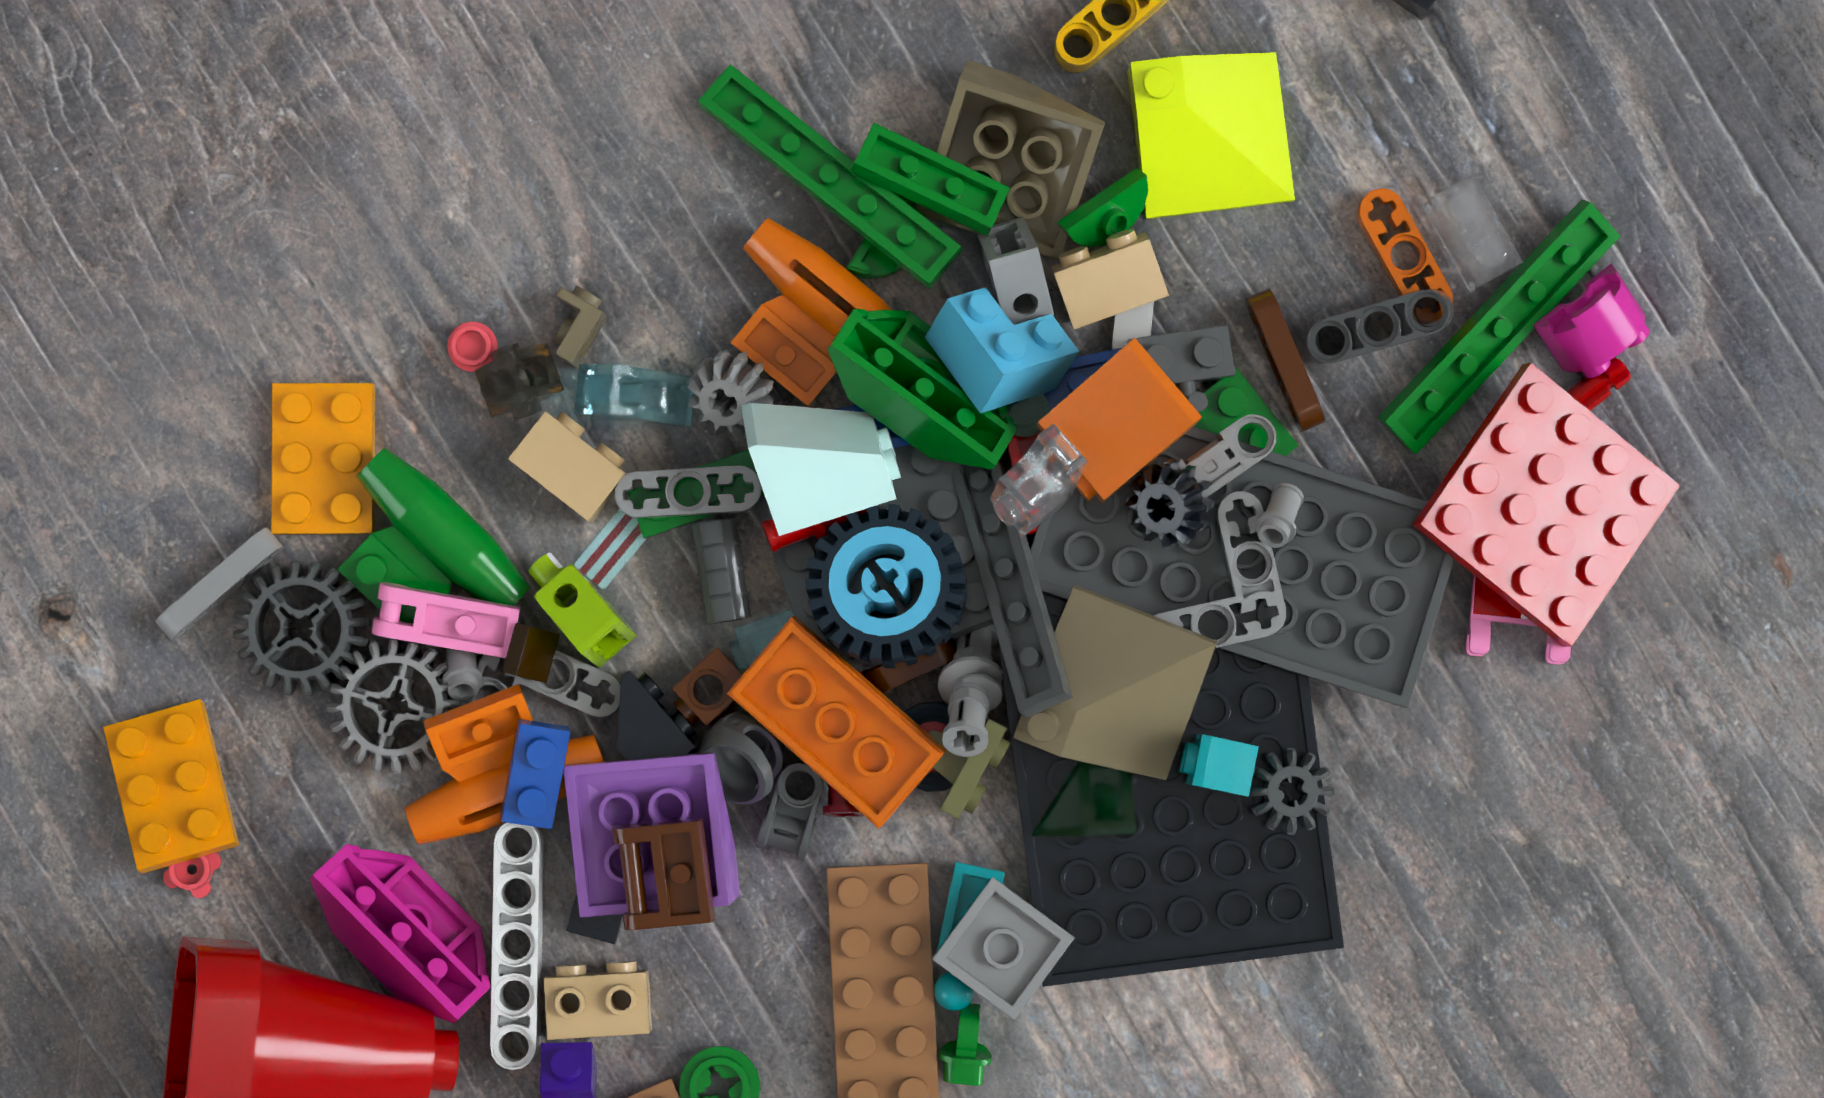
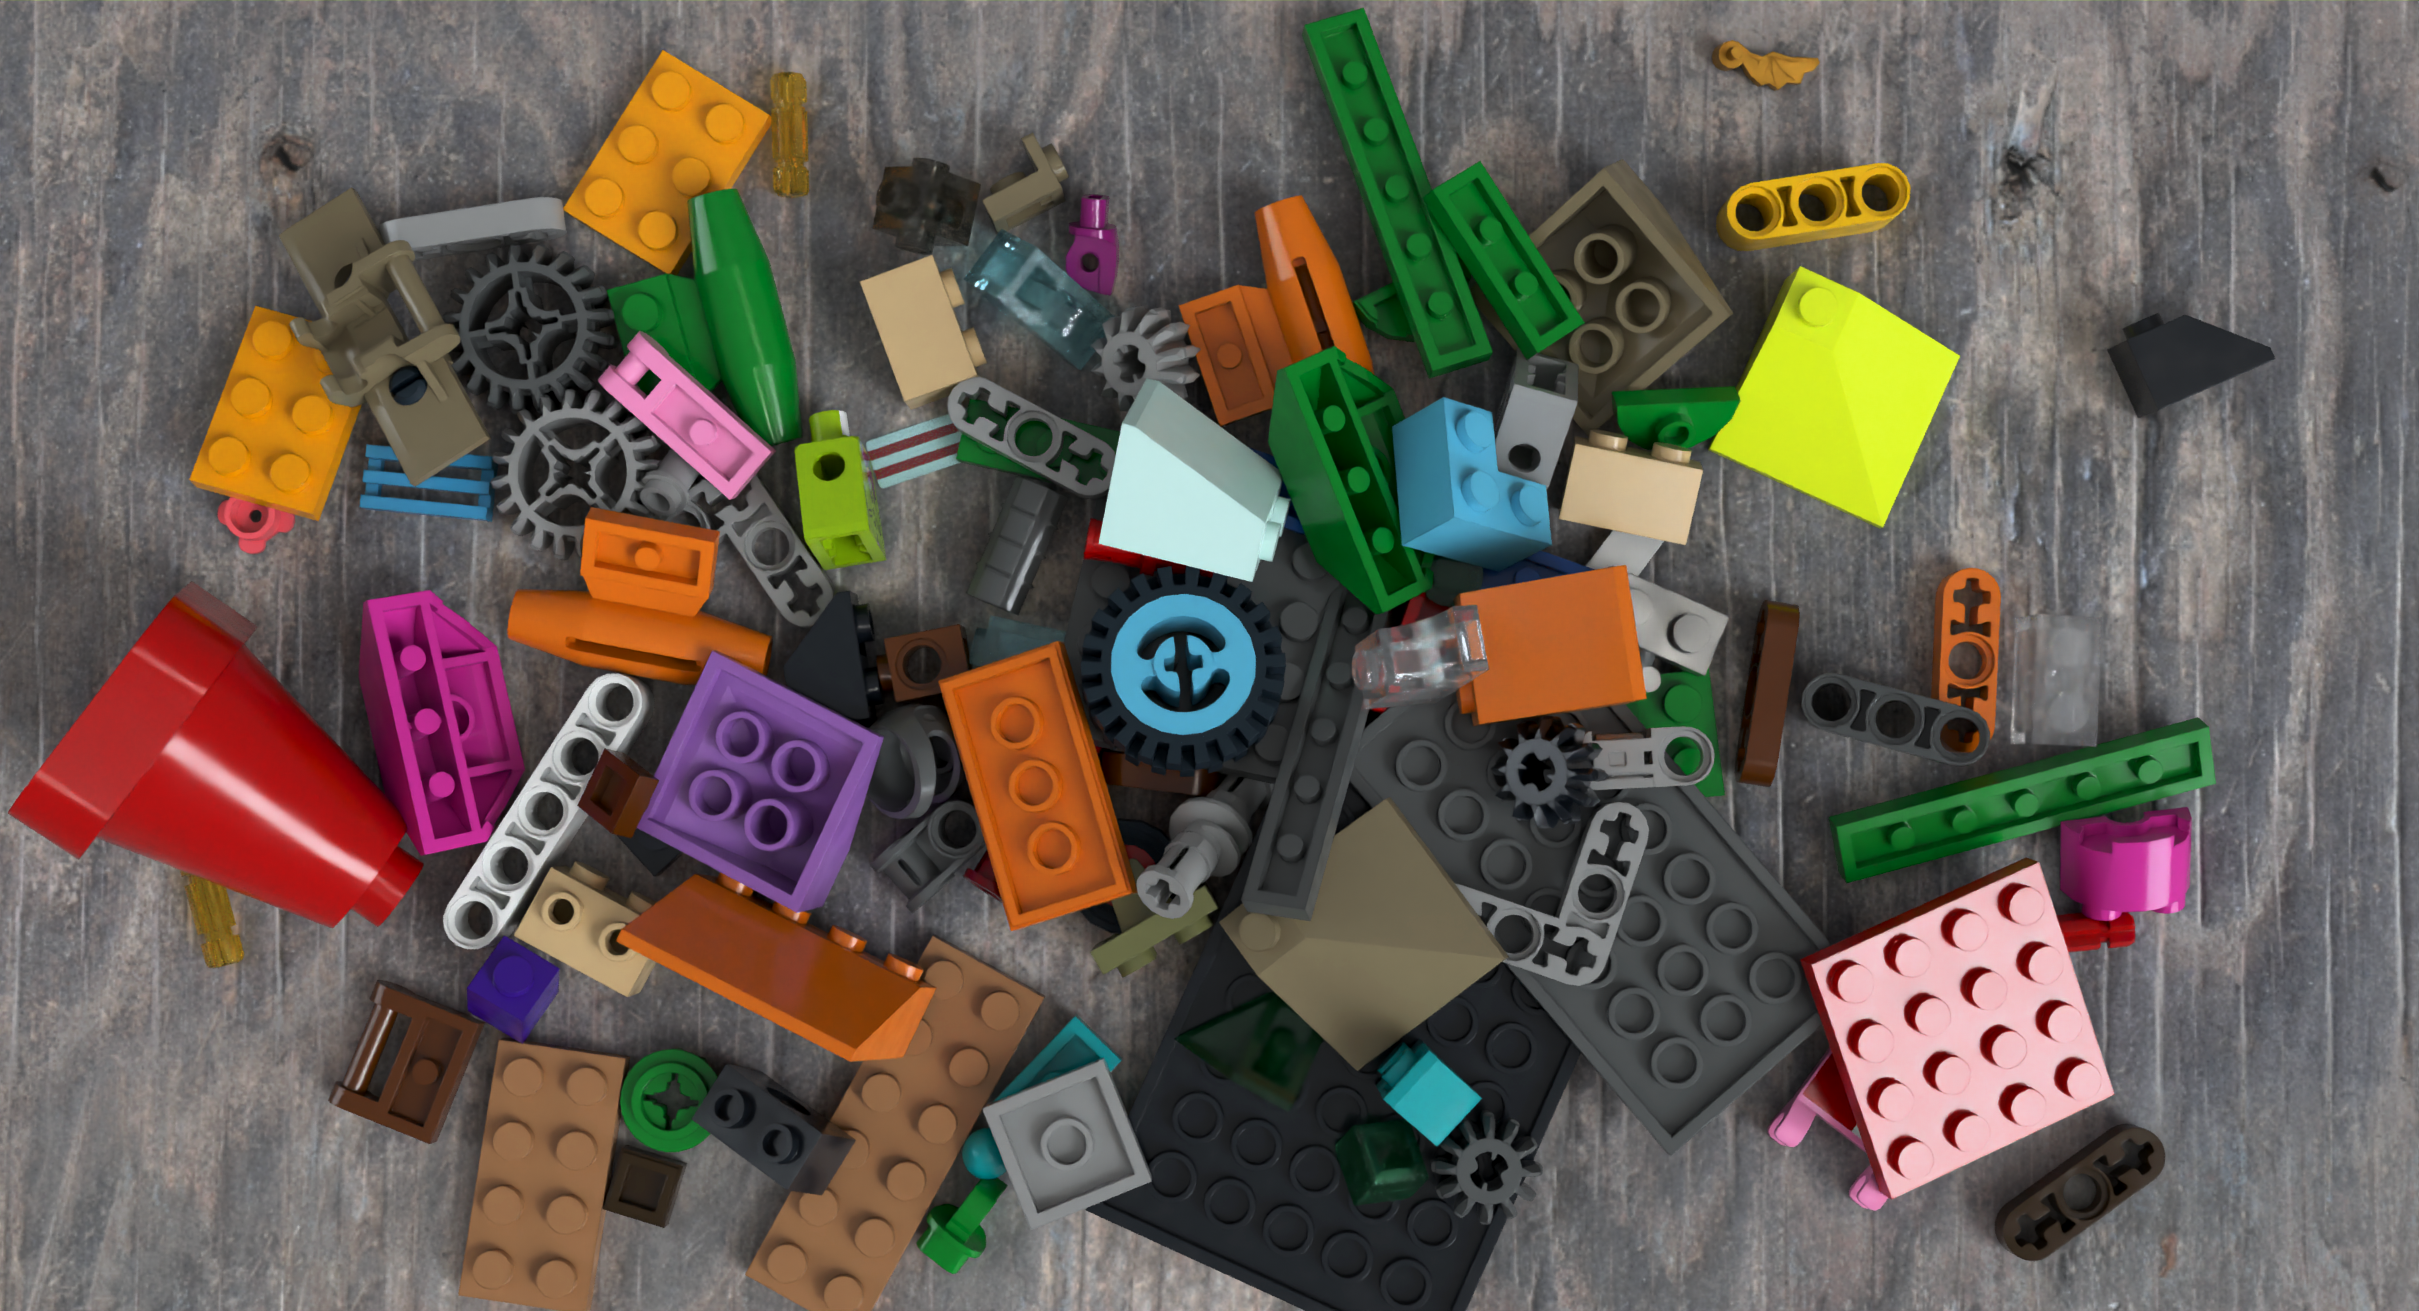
camera: 35 degrees right, 0 degrees up
coral plate [447,322,498,372] -> none
blue plate [500,719,571,829] -> none
dark brown tile [503,623,560,683] -> none
reddish brown plate [612,818,715,930] -> none
light grey pin [1256,483,1304,548] -> none
none -> dark tan piece [279,187,491,487]
none -> dark azure tile [359,444,498,522]
none -> reddish brown plate [577,748,659,838]
none -> orange slope [616,872,936,1062]
none -> black brick [692,1064,856,1195]
none -> clear yellow axle [770,72,809,198]
none -> magenta piece [1066,194,1119,296]
none -> clear green slope [1335,1120,1429,1206]
none -> dark brown beam [1995,1124,2165,1261]

